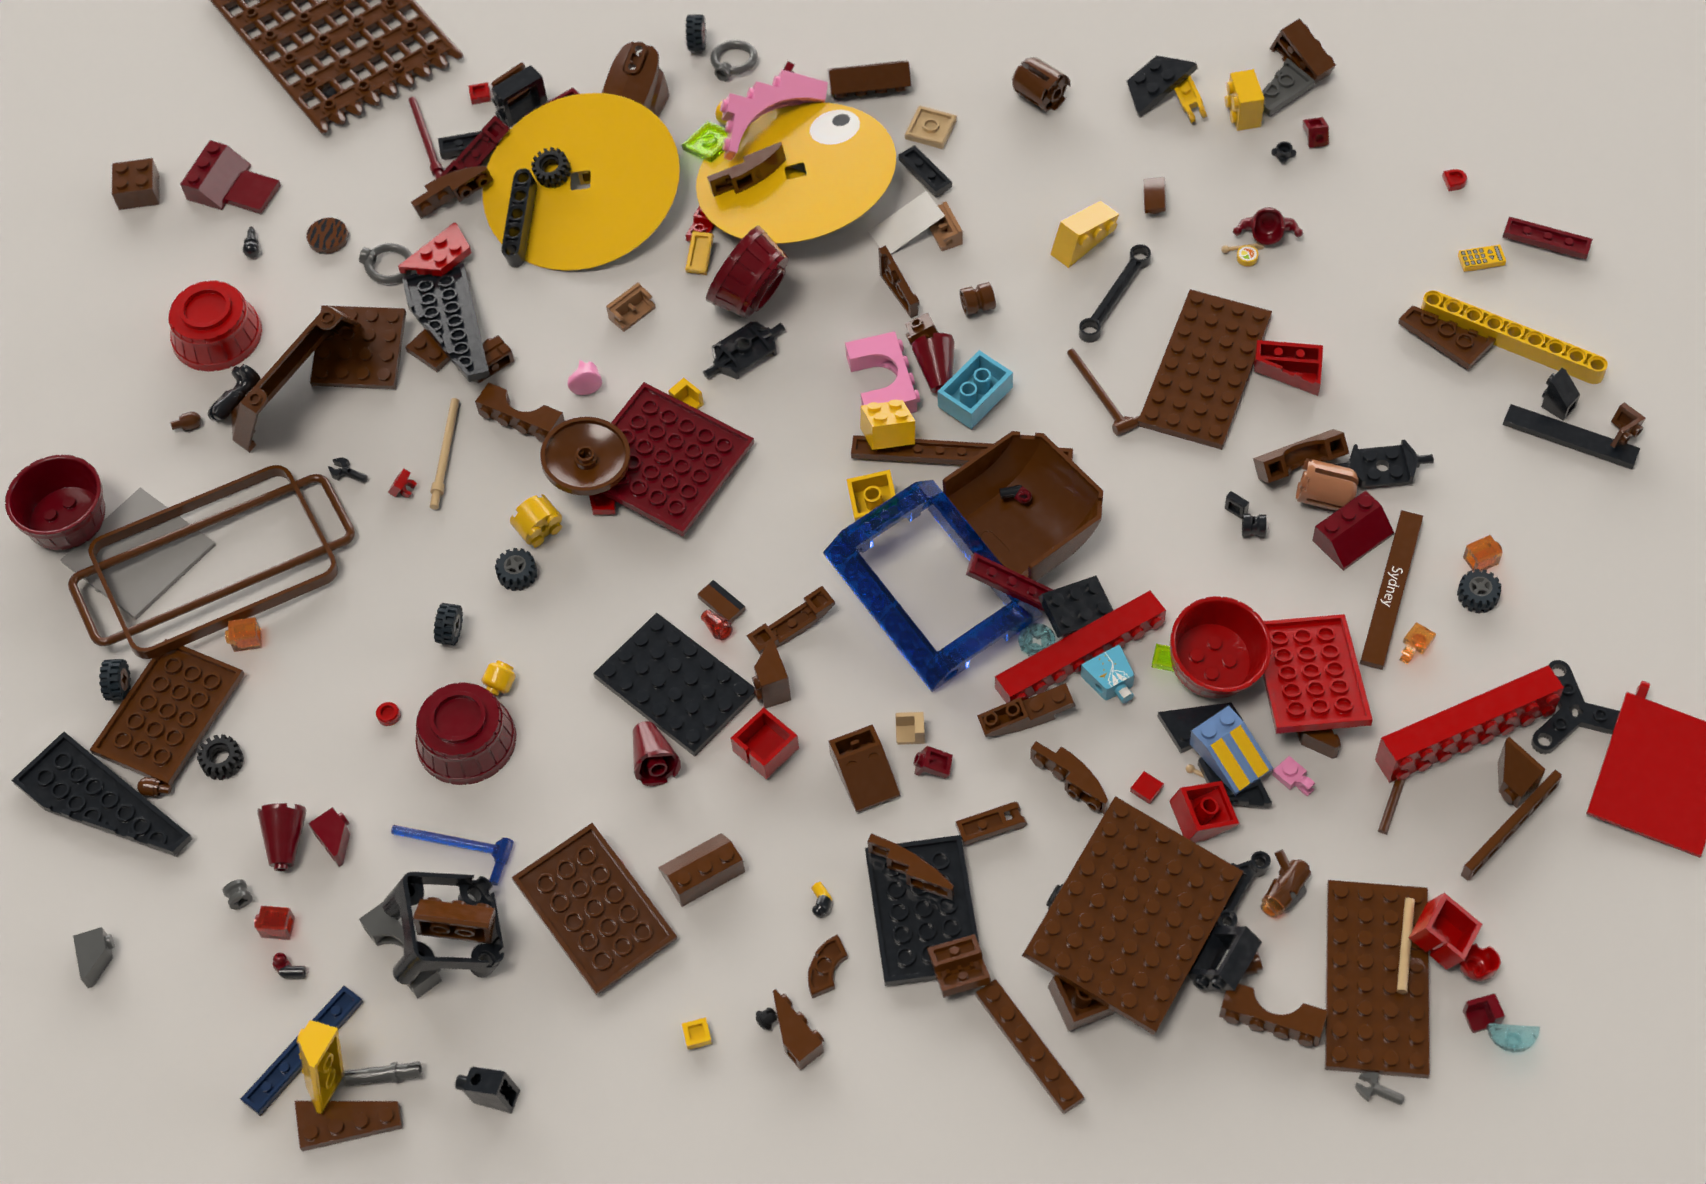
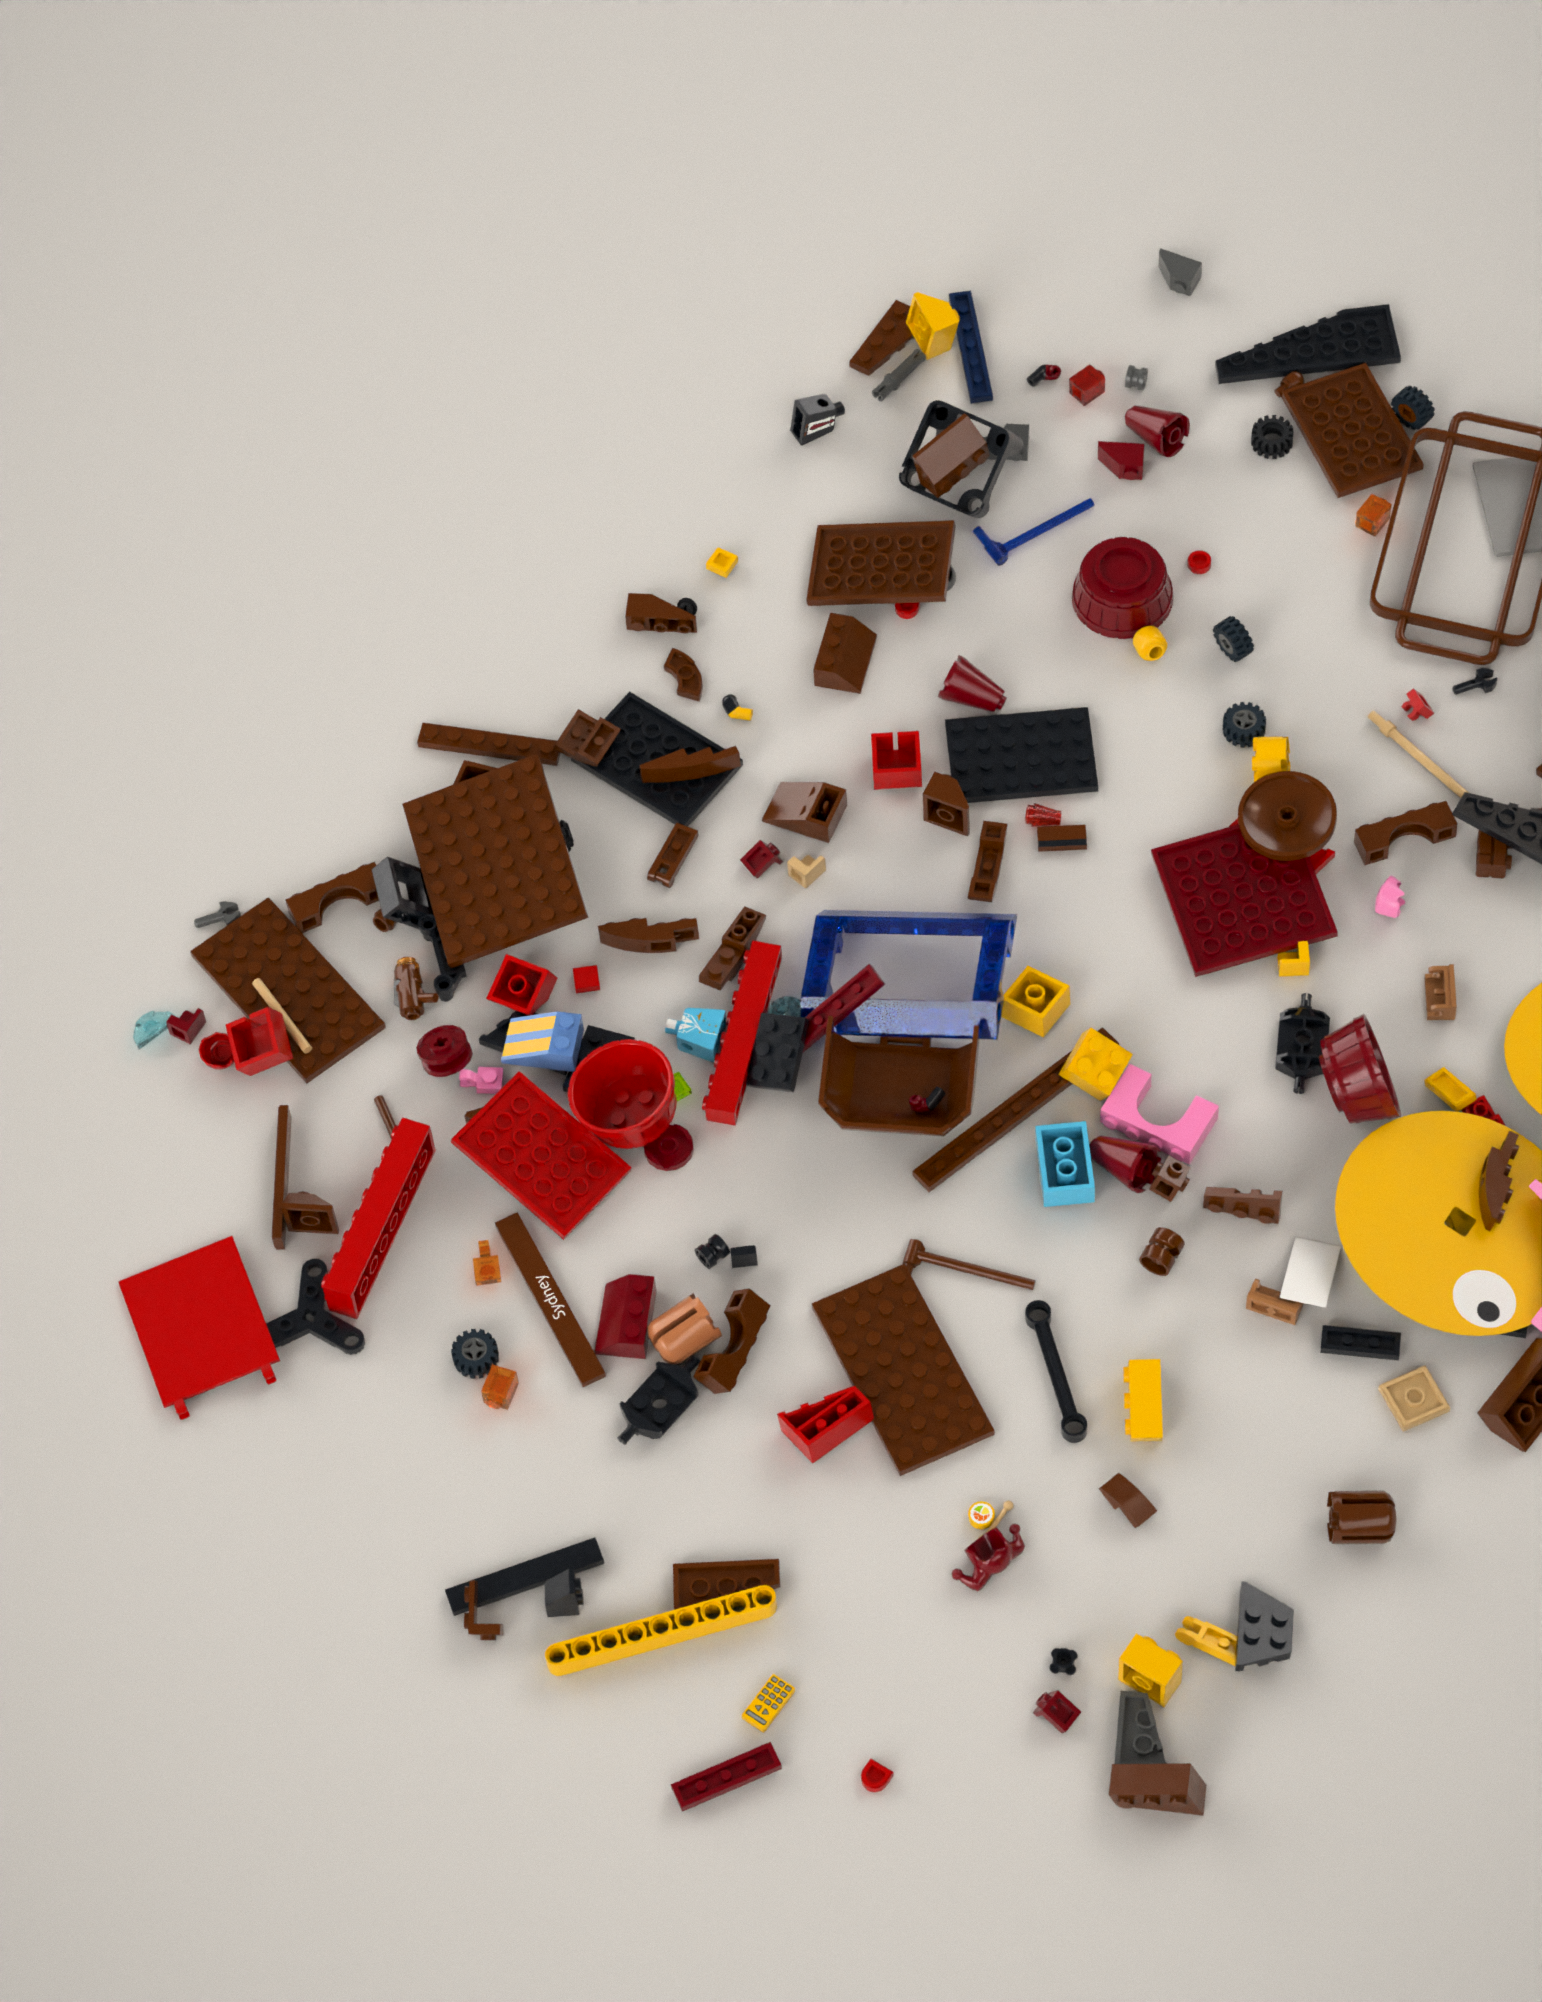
camera: 135 degrees right, 0 degrees up
none -> dark red wheel [416,1025,473,1077]

